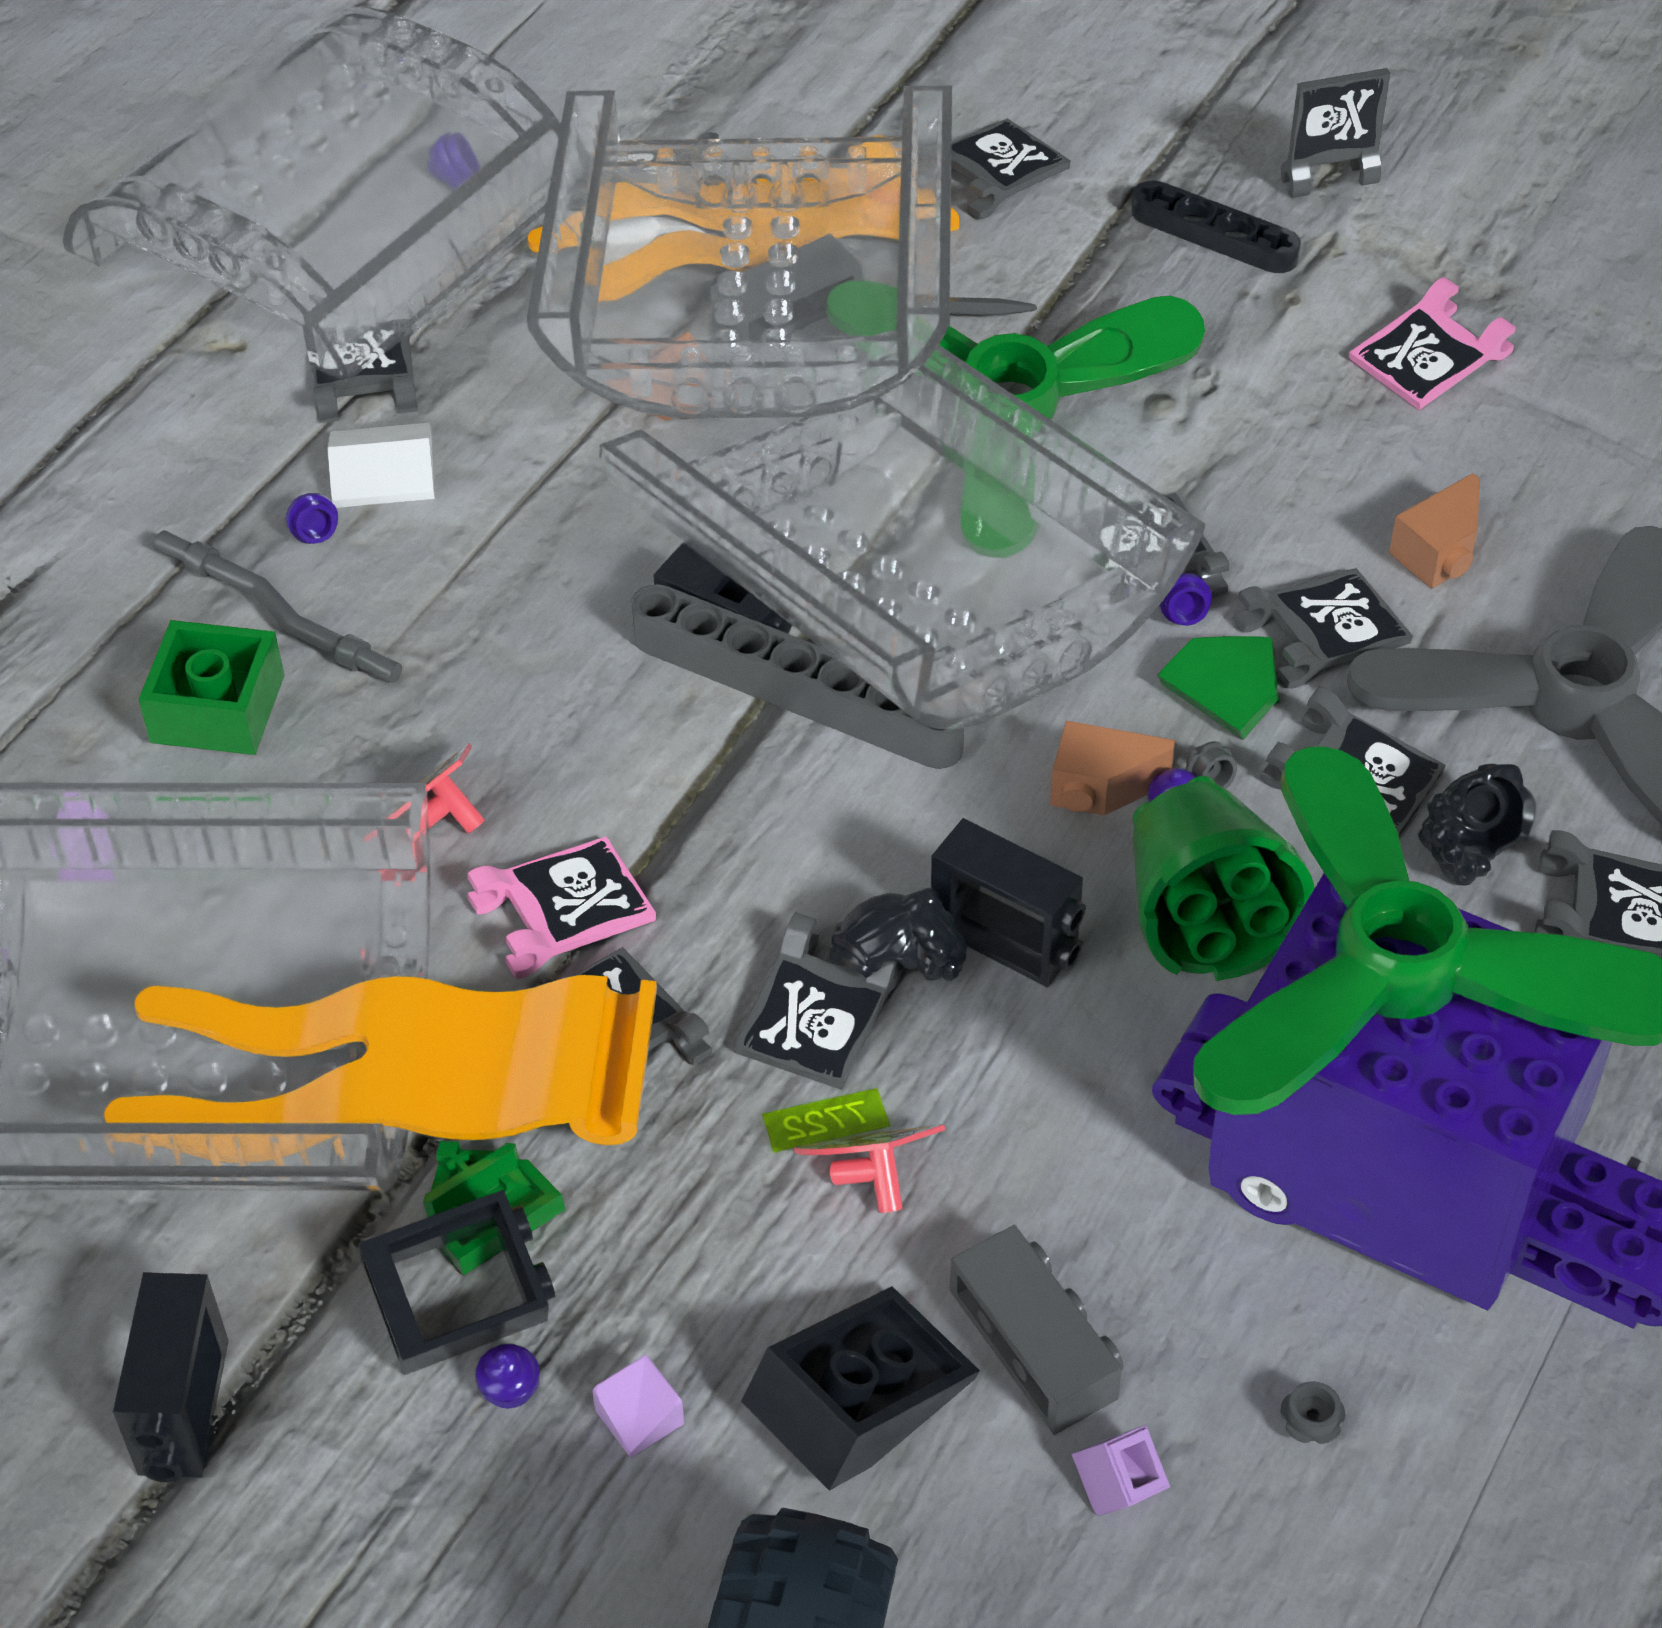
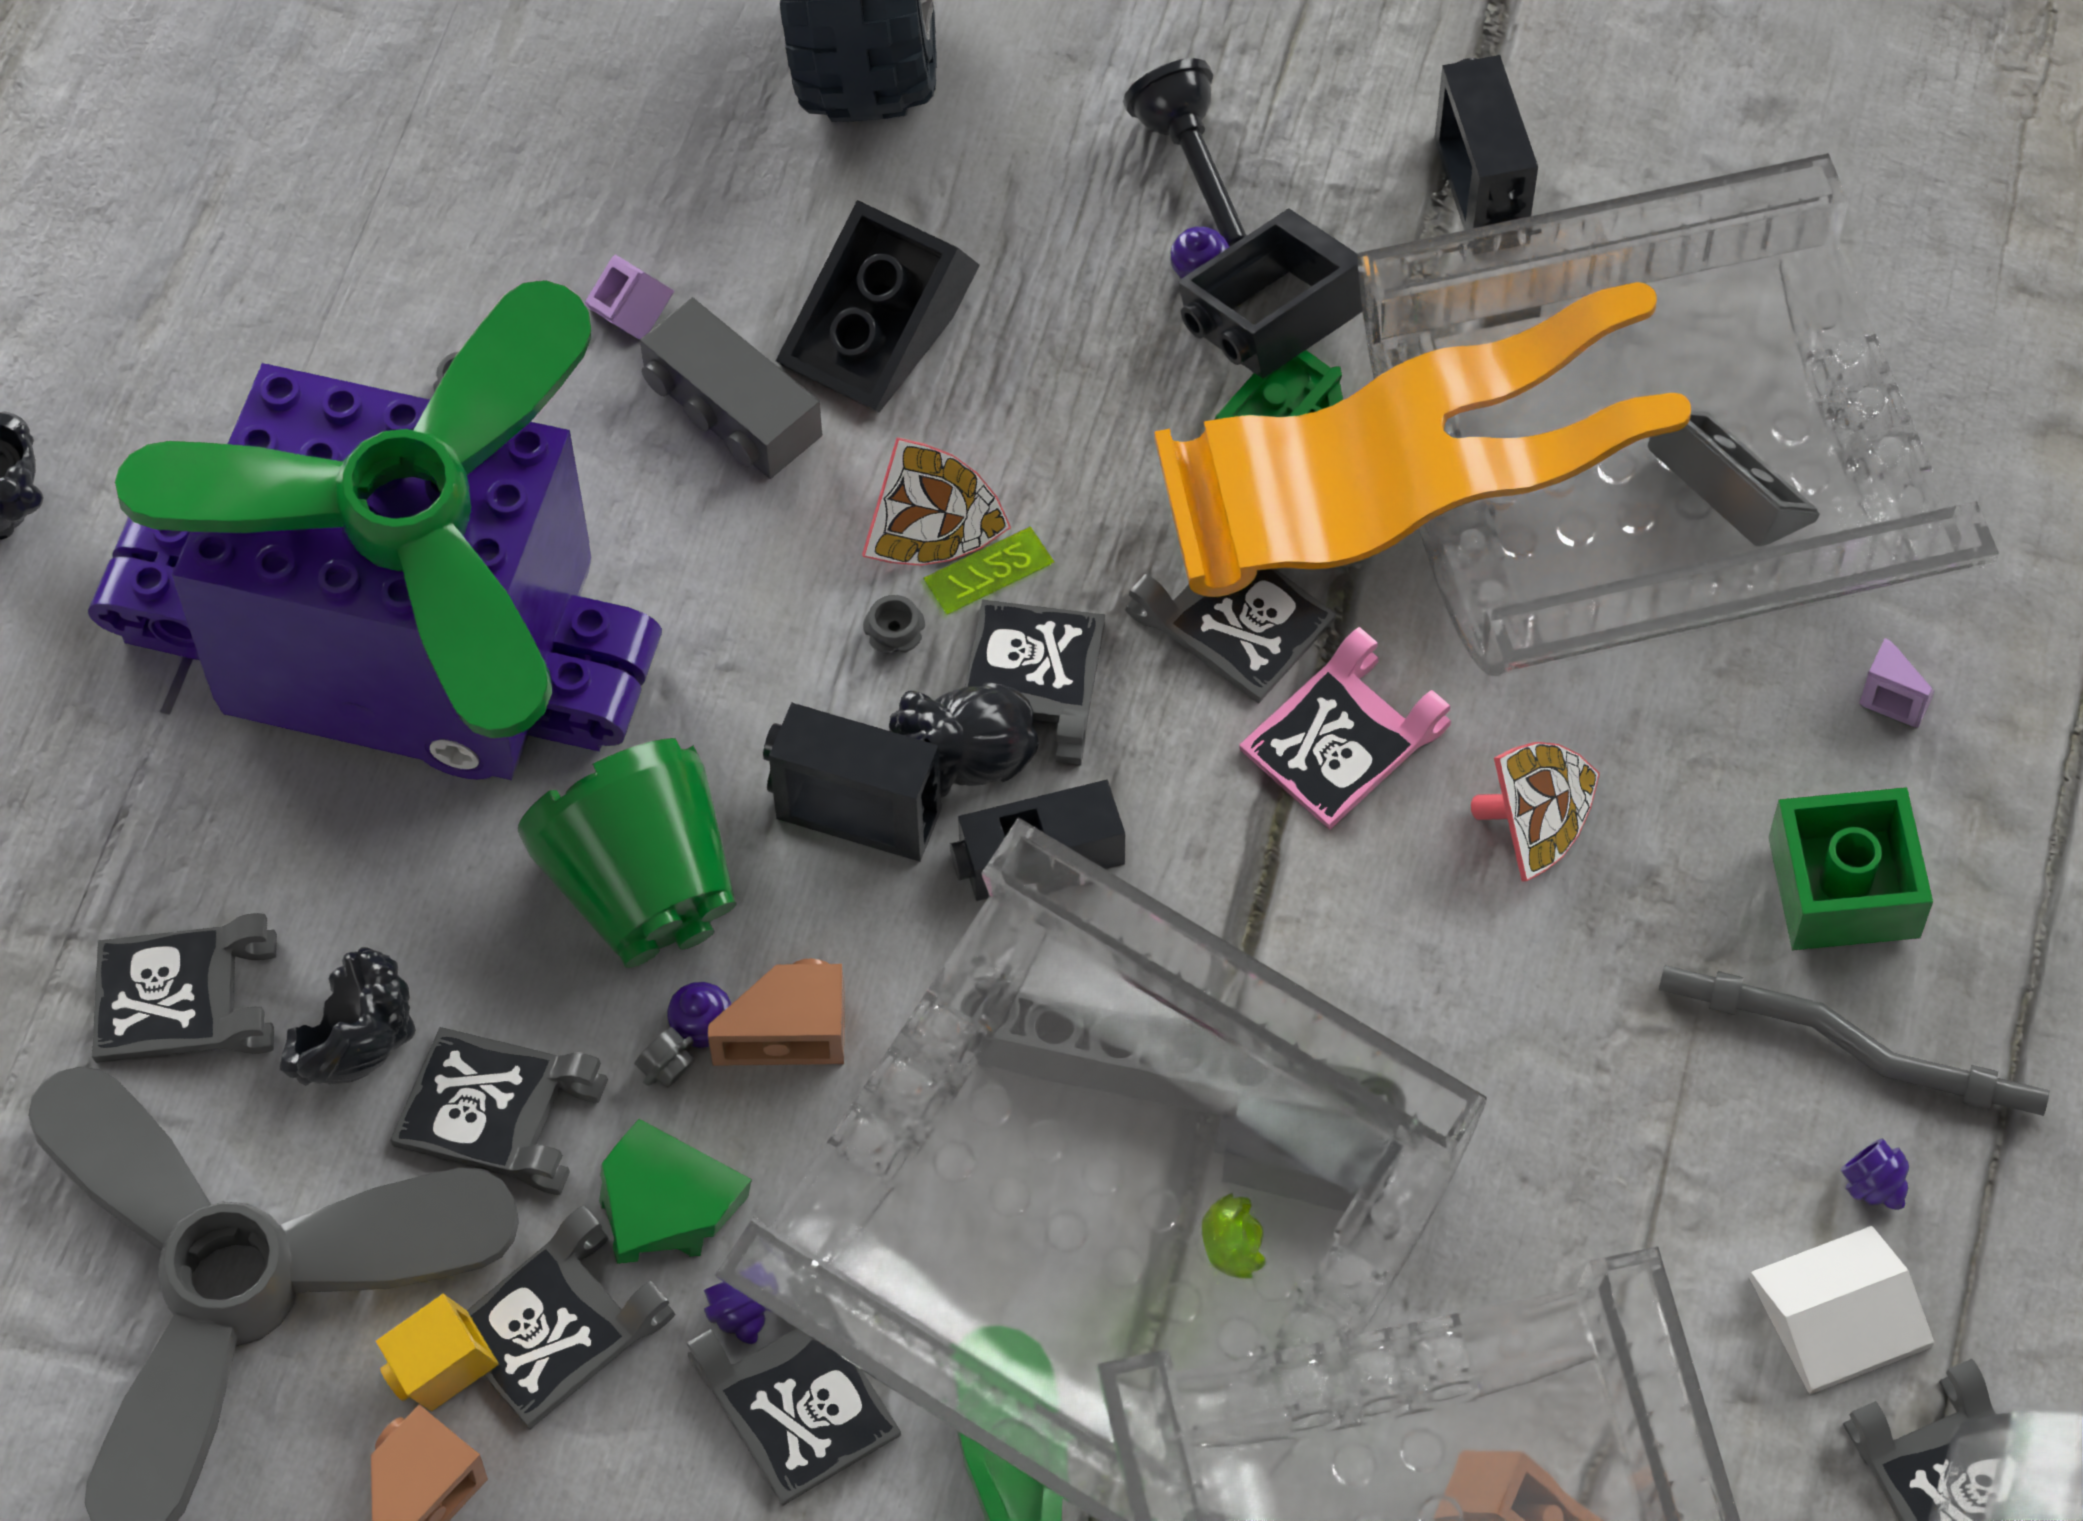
camera: 165 degrees right, 10 degrees up
lavender slope [592,1354,685,1458] -> none
none -> yellow brick [376,1293,499,1412]
none -> dark grey plate [863,595,925,654]
none -> black brick [950,779,1126,901]
none -> black piece [1123,58,1247,247]
none -> clear neon green plate [1201,1193,1266,1279]
none -> dark grey slope [1647,410,1820,547]

